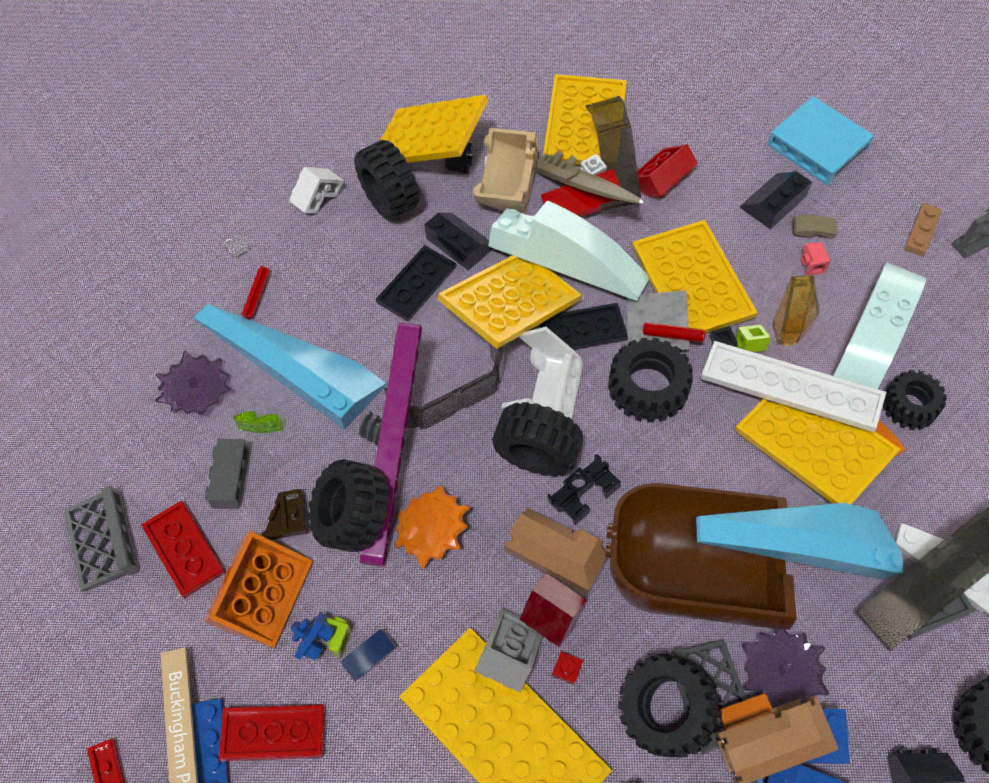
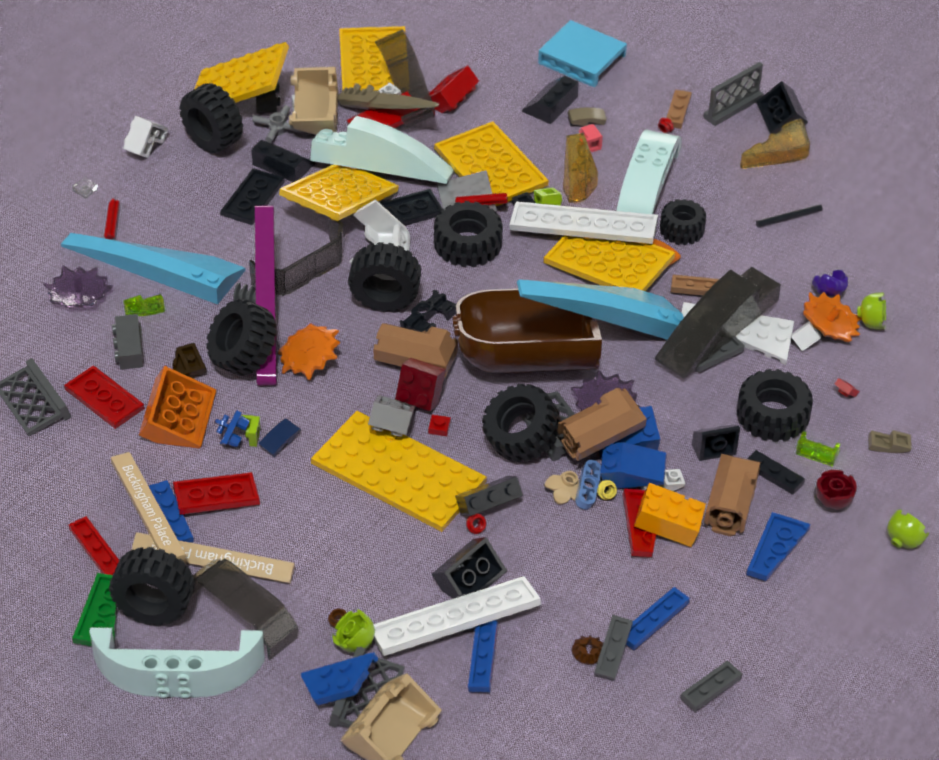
camera: 15 degrees left, 15 degrees down
none -> light grey bar [252,105,302,143]
none -> red plate [658,117,674,133]
none -> medium nougat plate [671,275,727,298]

